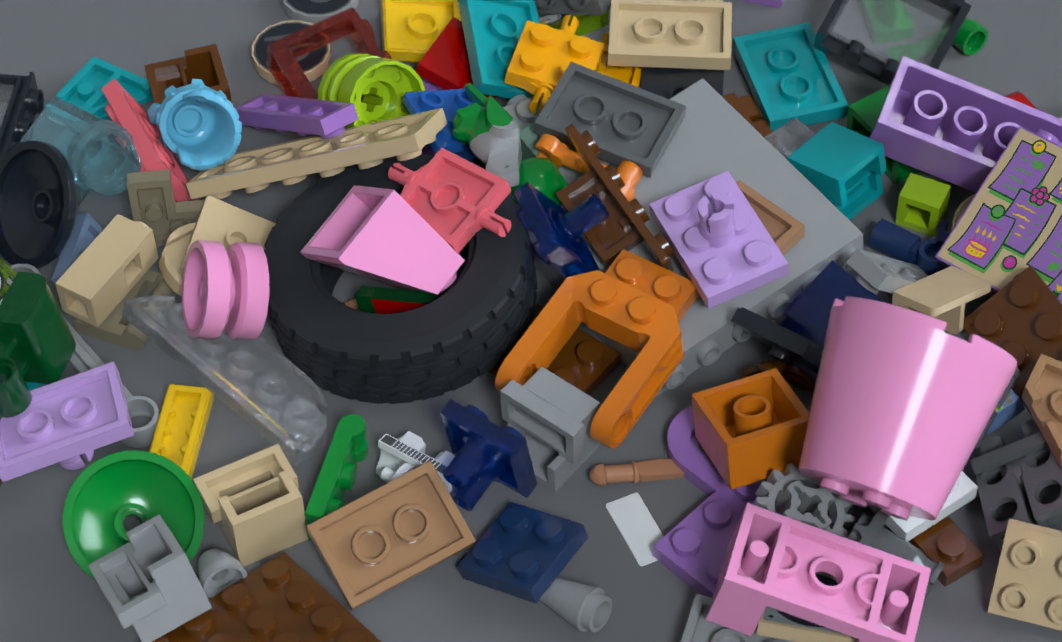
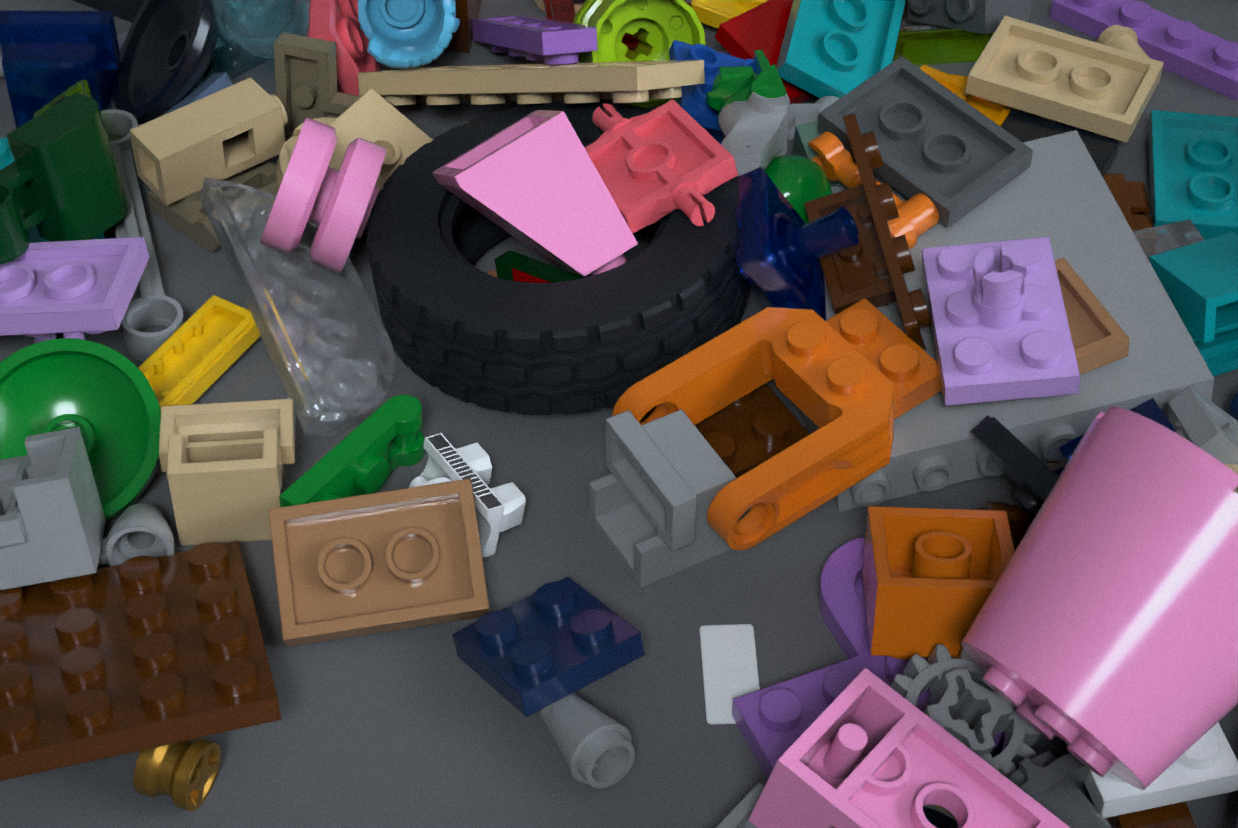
camera: 20 degrees right, 5 degrees down
clear blue plate [440,399,538,512] -> none
light orange plate [504,15,605,115] -> none
nougat piece [589,459,684,486] -> none

